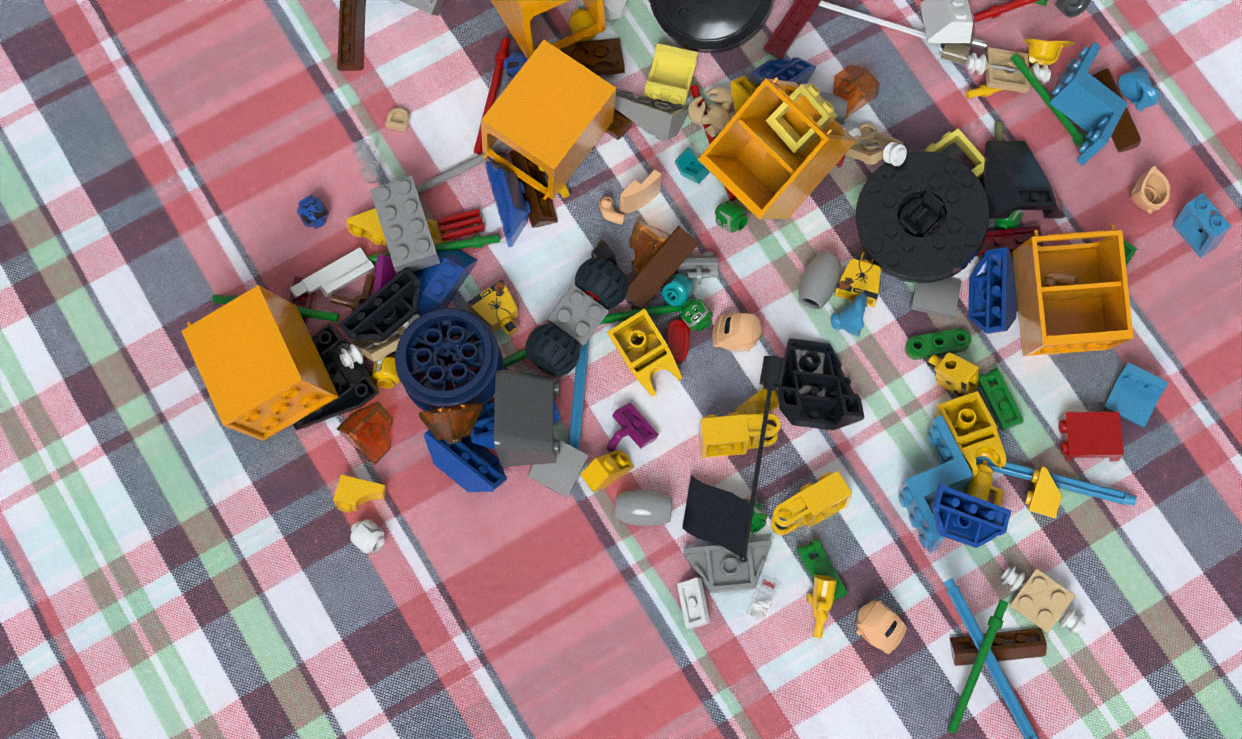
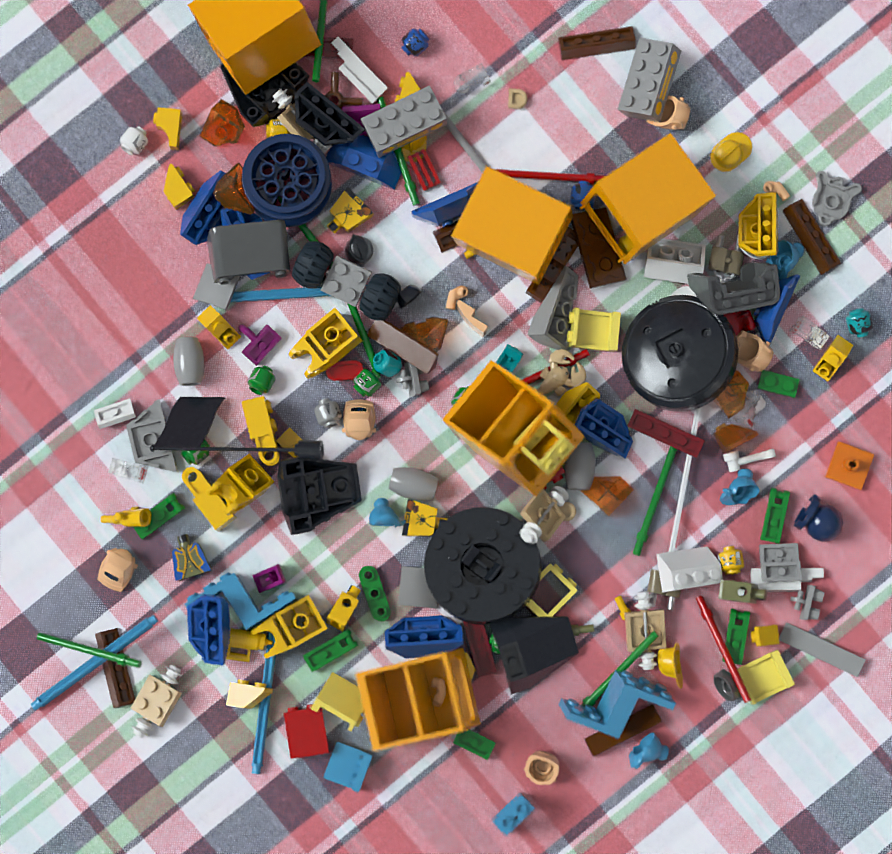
camera: 85 degrees right, 15 degrees up
none -> yellow slope [163,164,195,210]
none -> torso [172,534,212,581]
none -> yellow brick [206,454,275,515]
none -> green head [247,366,276,395]
none -> magenta slope [252,564,287,593]
none -> light yellow panel [310,672,364,731]
none -> light grey head [314,398,342,428]
none -> black hat [345,234,373,265]
none -> green bar [632,447,677,556]

